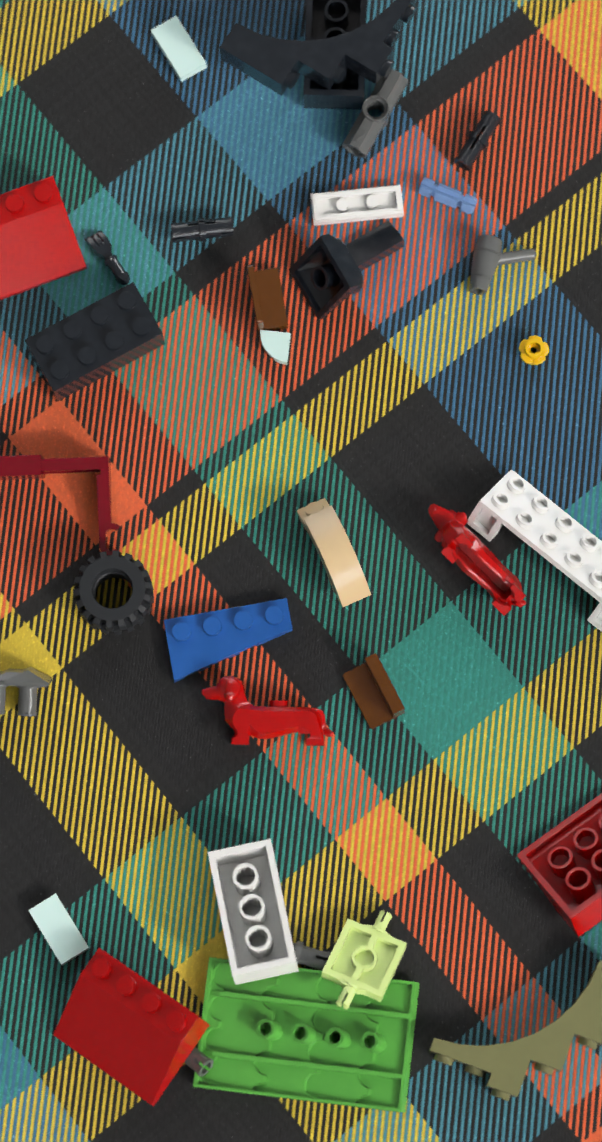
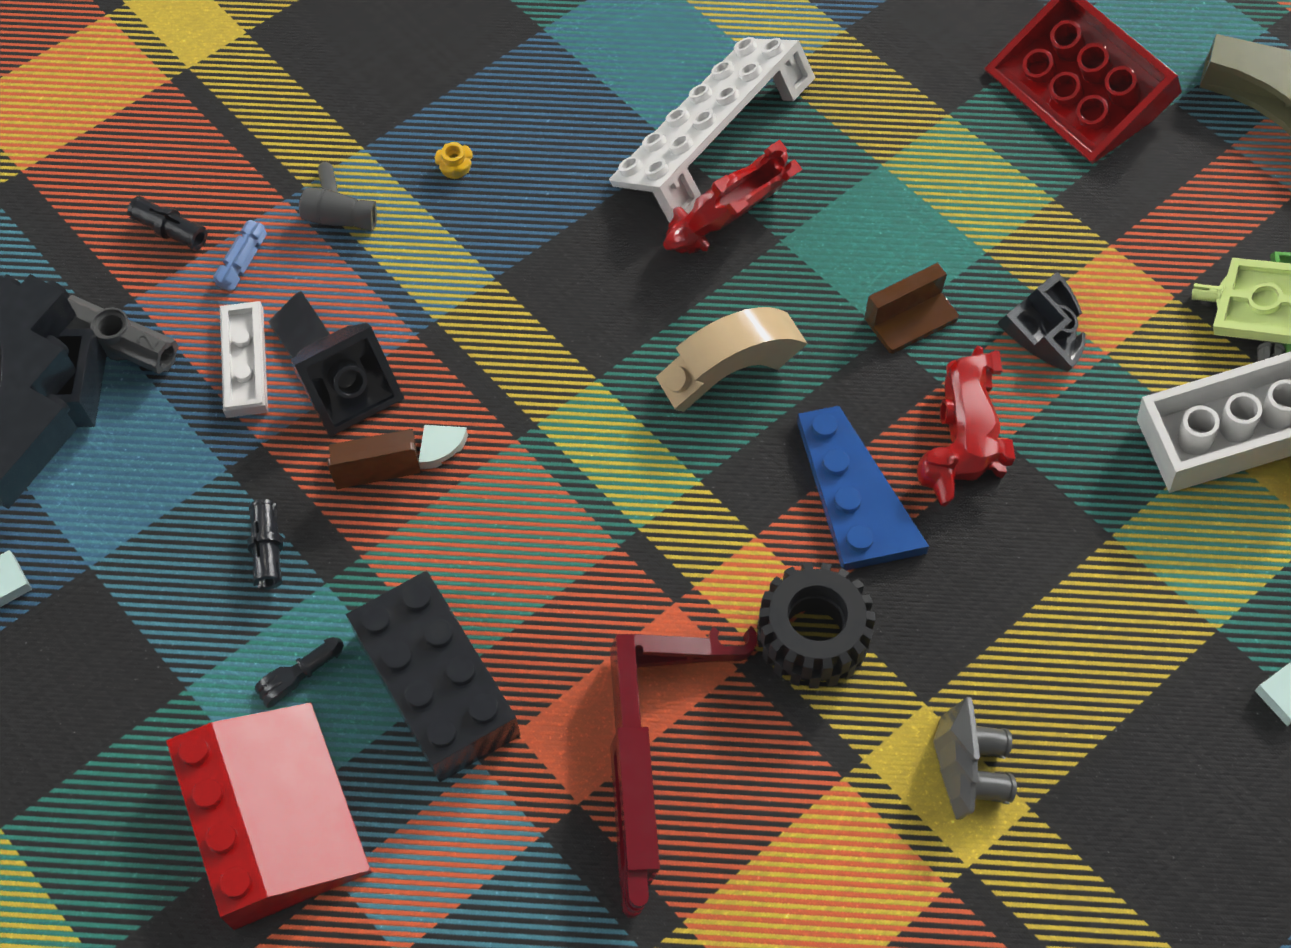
camera: 95 degrees left, 15 degrees down
none -> black brick [997,271,1086,372]

